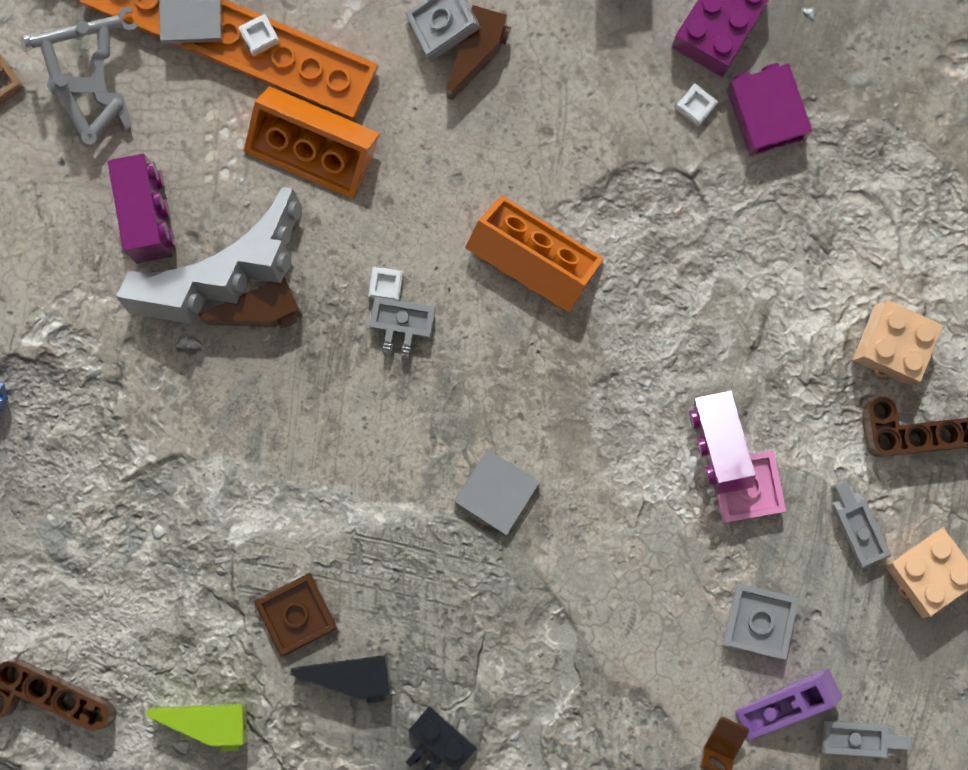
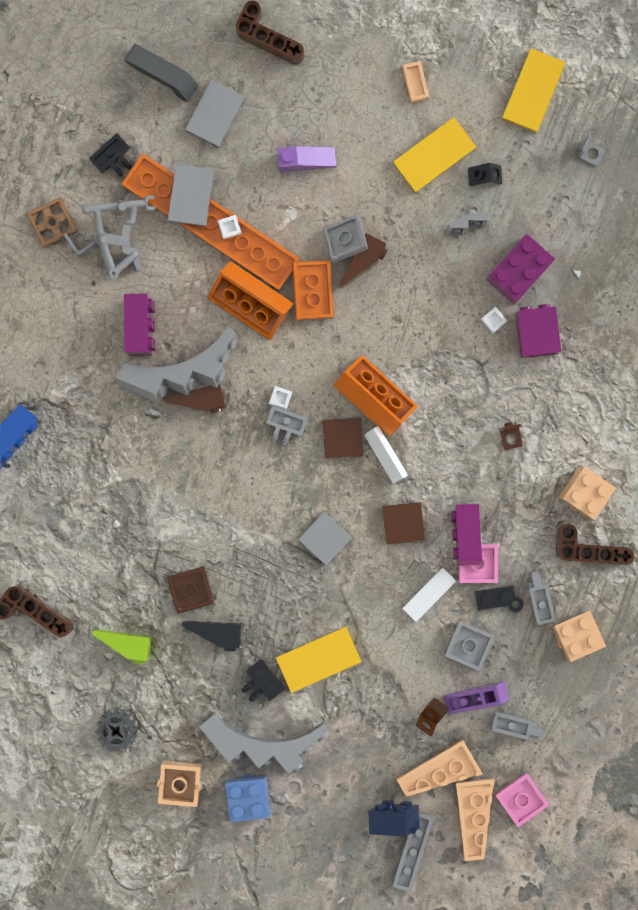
camera: 10 degrees right, 5 degrees up
none -> light grey bracket [64,233,99,258]
none -> yellow tile [276,626,362,693]
none -> orange tile [292,260,334,320]
none -> reddish brown tile [323,418,363,459]
none -> white tile [364,426,407,484]
none -> reddish brown tile [382,502,425,544]
none -> white tile [402,567,456,622]
none -> black hinge [475,585,523,612]
none -> reddish brown bracket [500,421,523,450]

